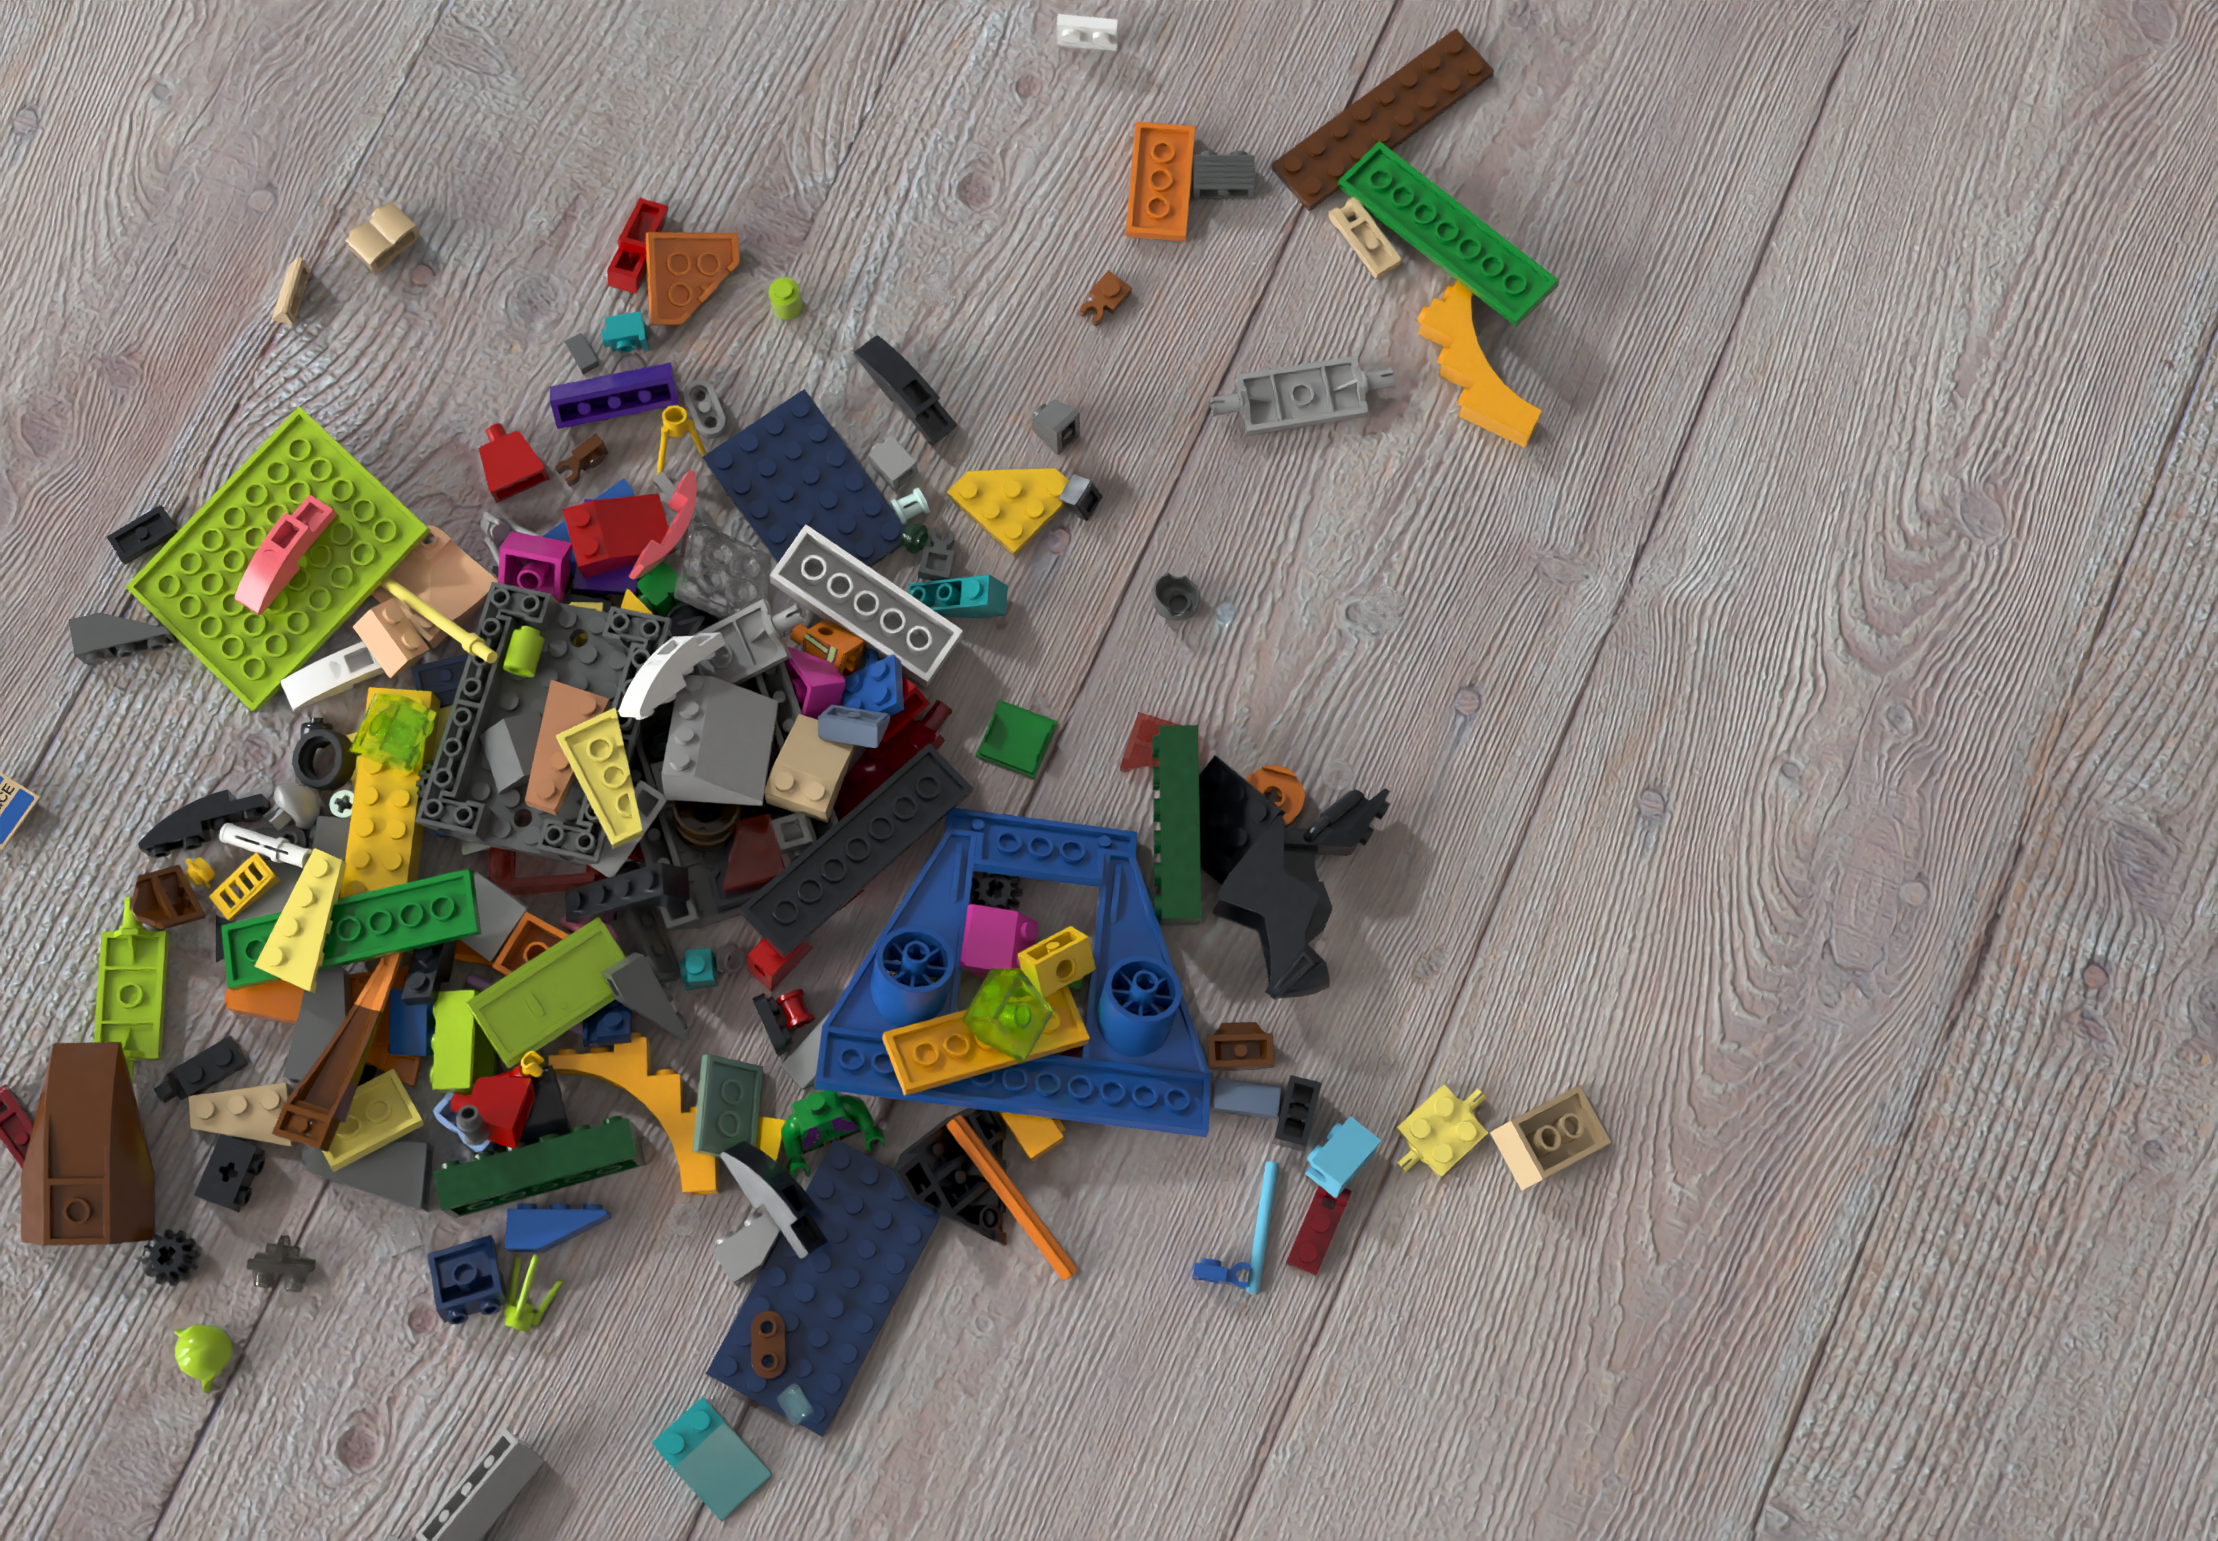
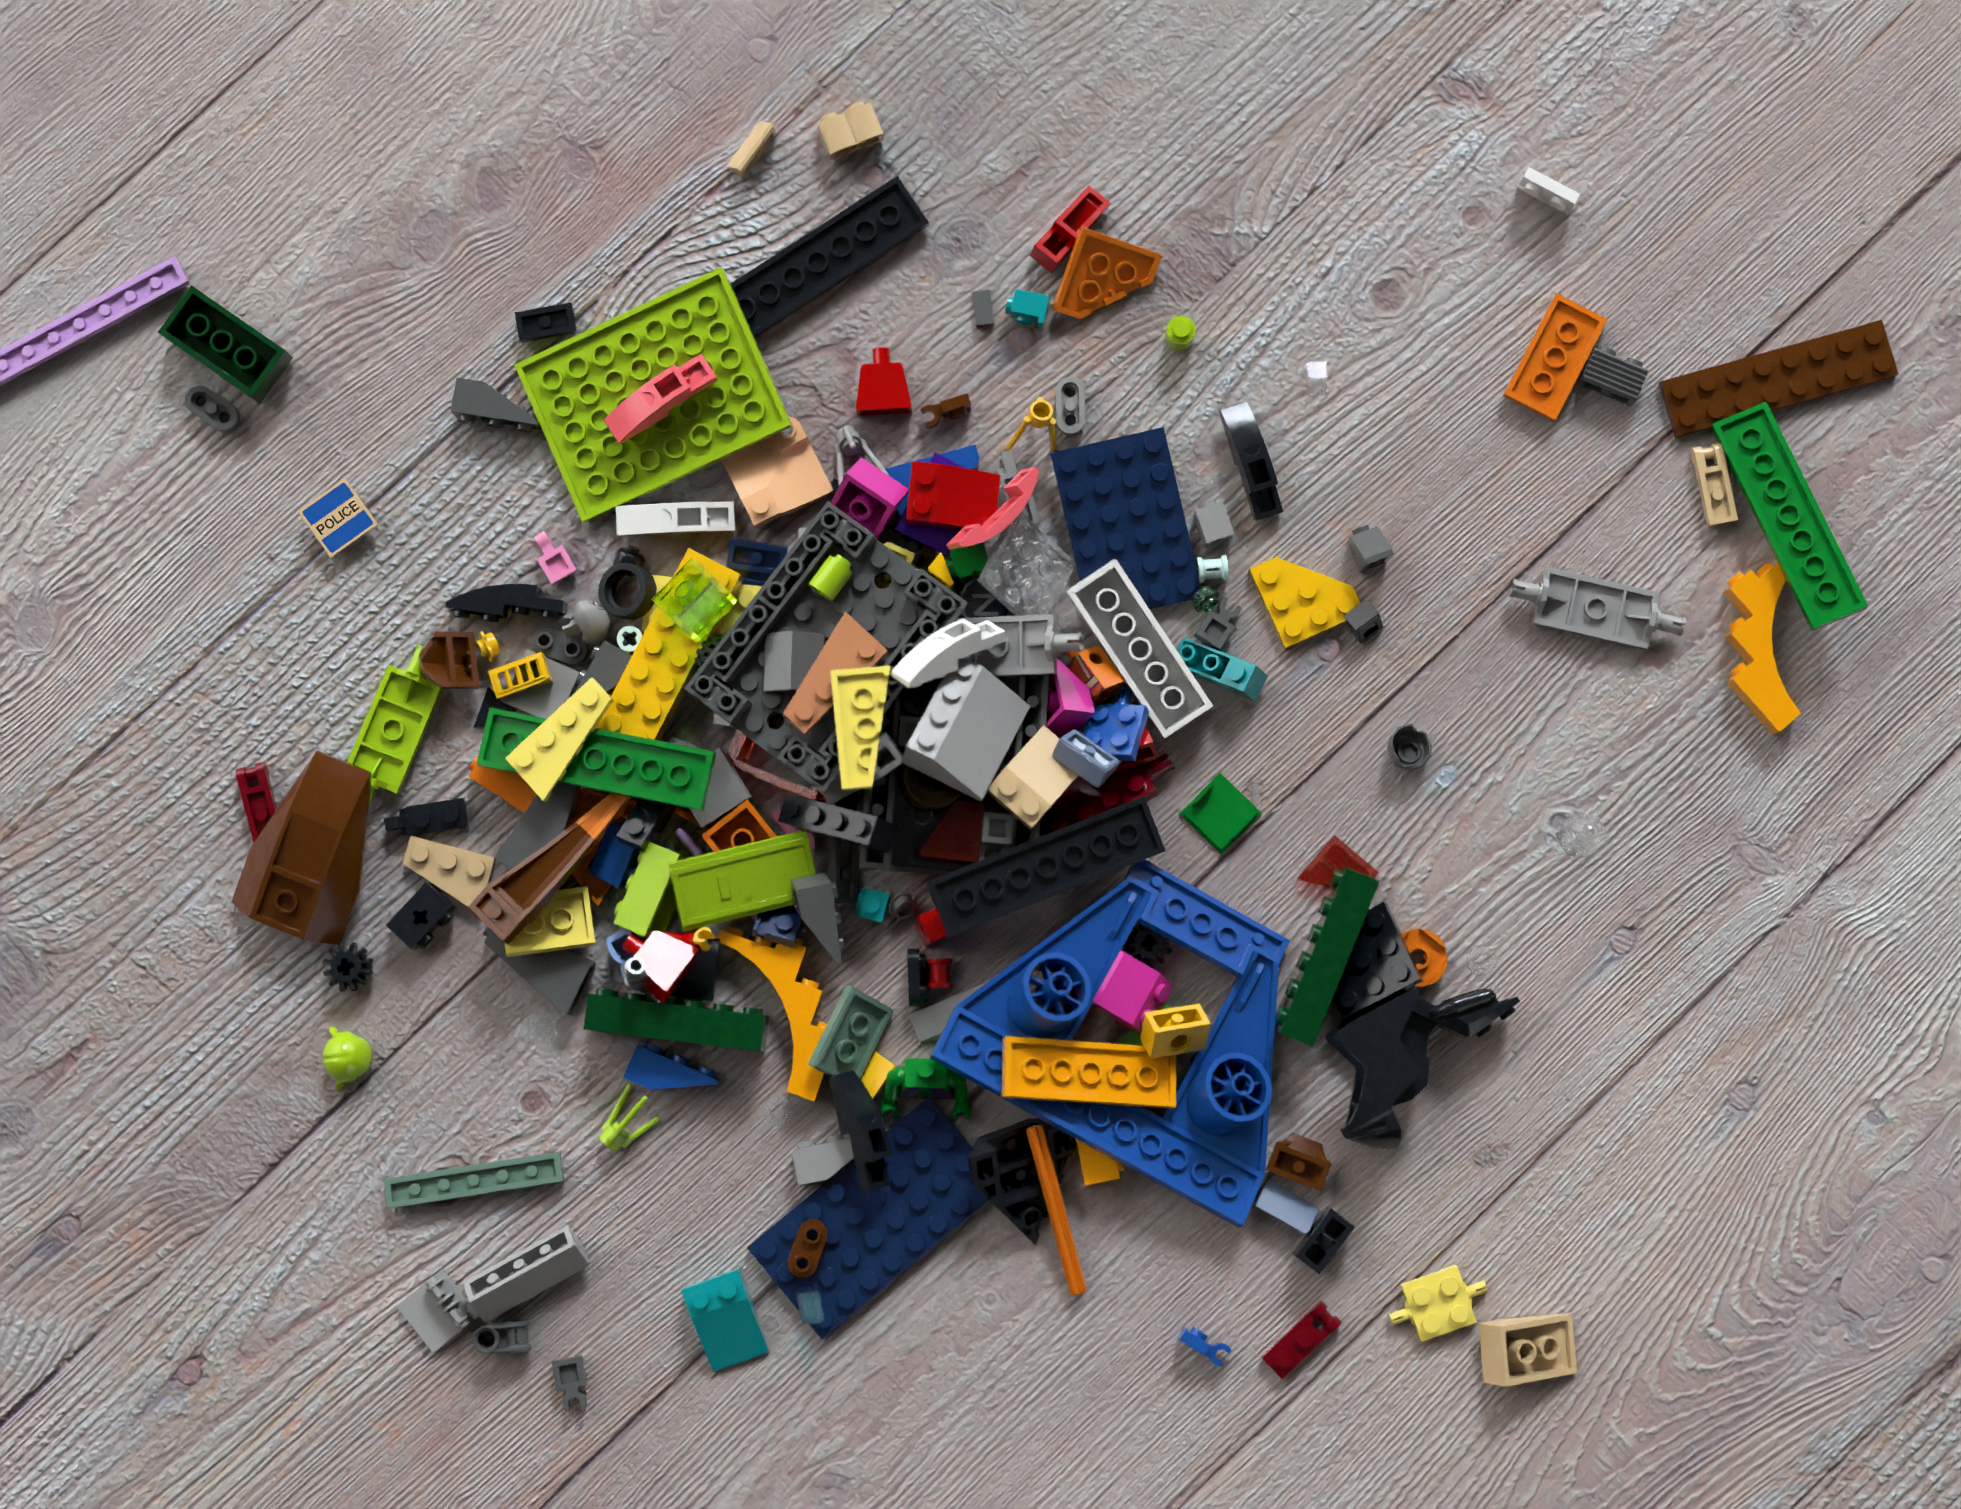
camera: 25 degrees right, 10 degrees up
white pin [219,823,313,869] -> none
clear smoke hips [247,1235,316,1292] -> none
light nougat brick [353,598,430,678] -> none
light yellow bar [380,576,498,664] -> none
dark blue plate [427,1235,509,1325] -> none
dark purple brick [550,362,679,429] -> none
clear neon green slope [962,969,1054,1062] -> none
dark orange plate [1080,270,1132,326] -> none
medium azure bar [1246,1161,1279,1294] -> none
medium azure brick [1305,1116,1381,1198] -> none
none -> sand green plate [383,1151,565,1209]
none -> bright pink plate [534,532,578,585]
none -> black plate [730,175,929,338]

